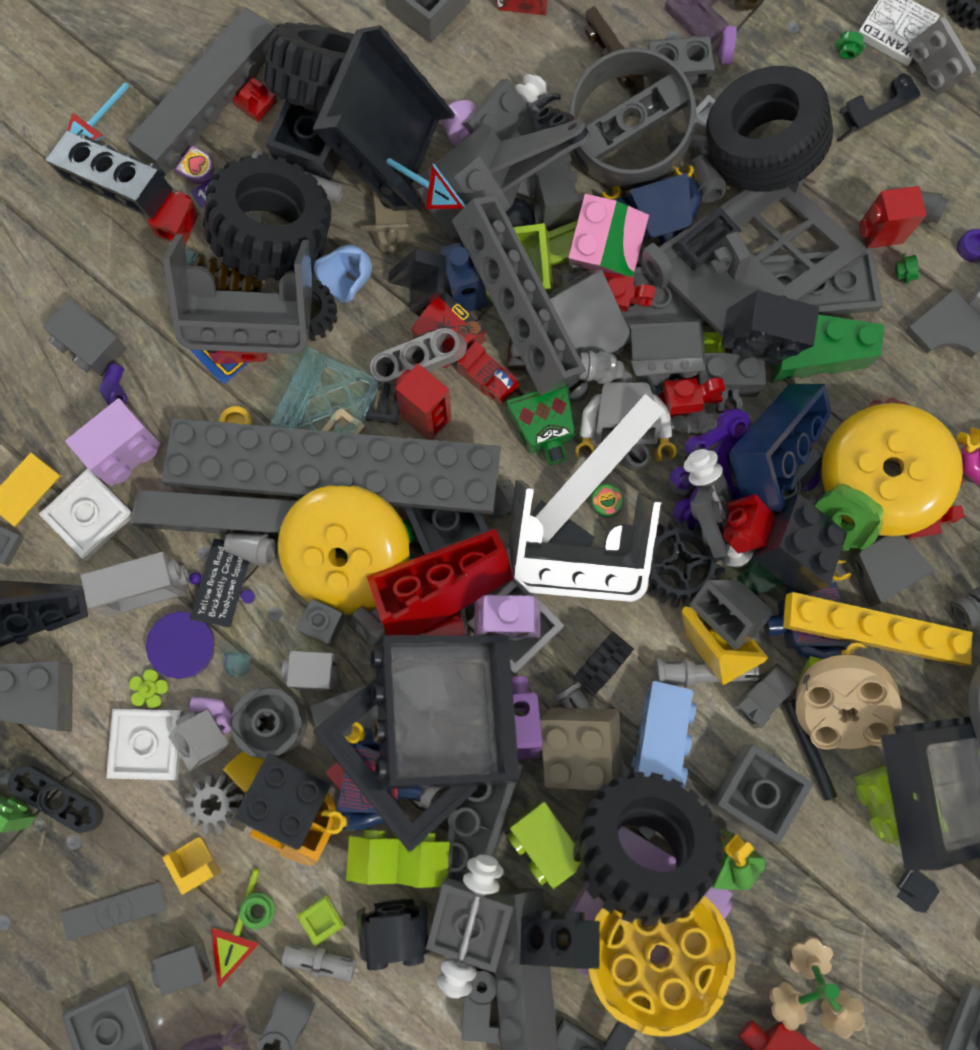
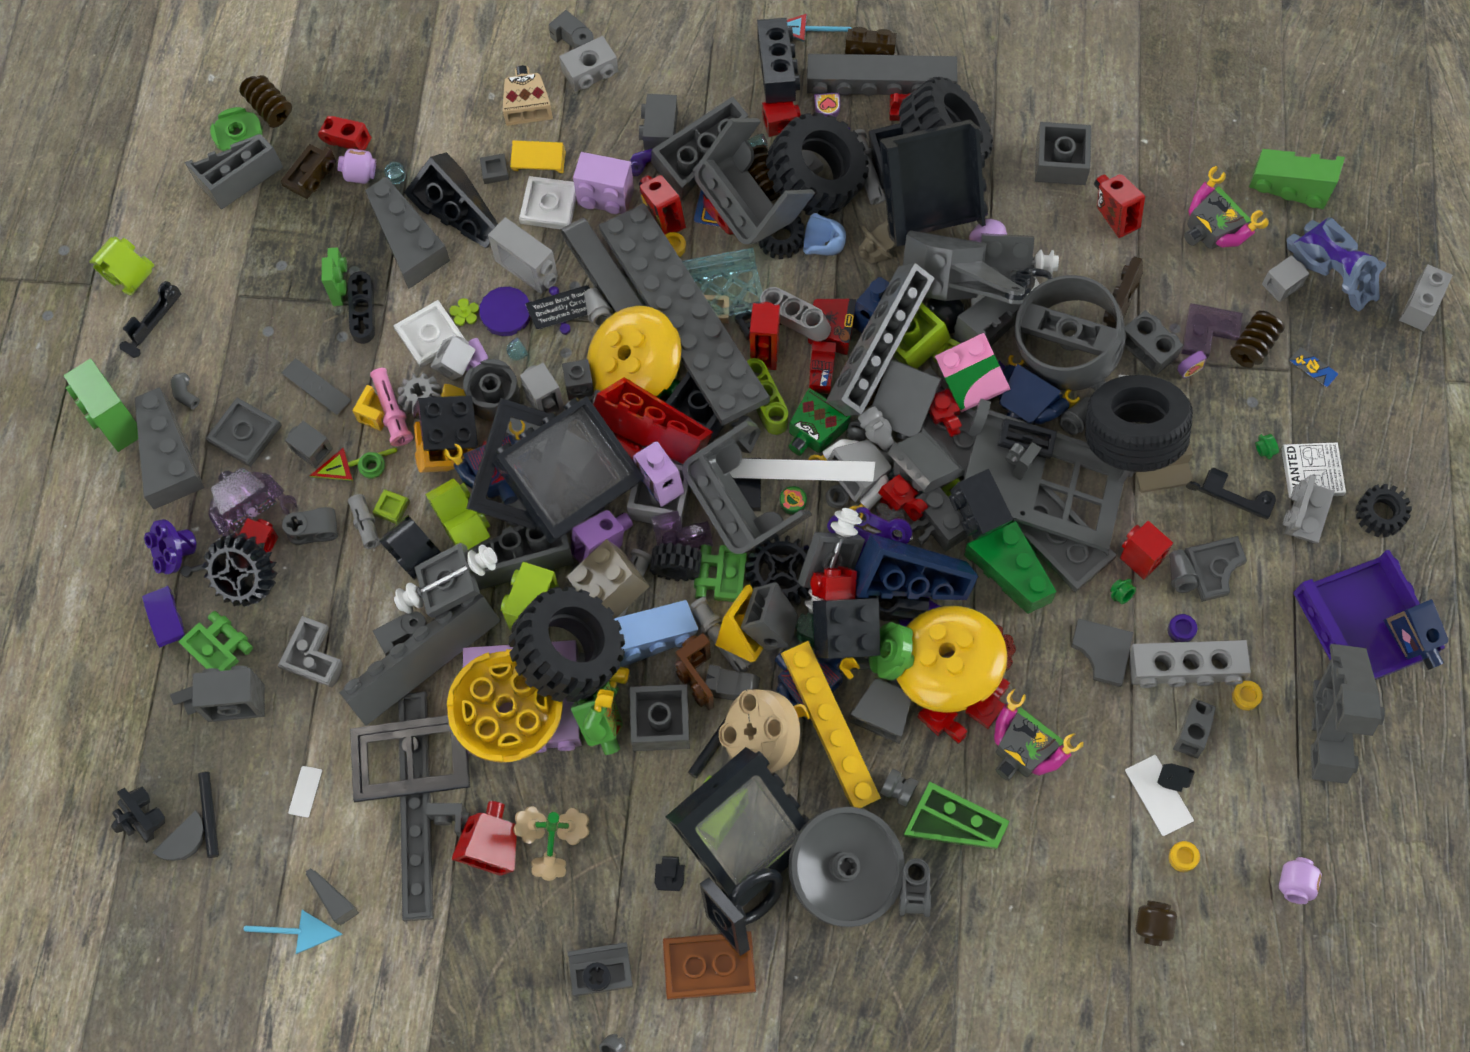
camera: 60 degrees right, 10 degrees down
medium azure piece [386,158,465,209] -> none
black panel [388,248,446,313] -> none
black brick [520,911,600,969] -> none
none -> bright pink pin [370,368,414,446]
none -> red torso [639,175,686,234]
none -> dark grey wedge [651,96,748,201]
none -> clear purple plate [651,510,713,550]
none -> reddish brown bracket [674,633,714,711]
none -> bright green plate [694,545,747,602]
none -> lime beam [747,358,788,435]
none -> dark brown bracket [845,27,897,55]
none -> dark grey tile [1184,536,1247,602]

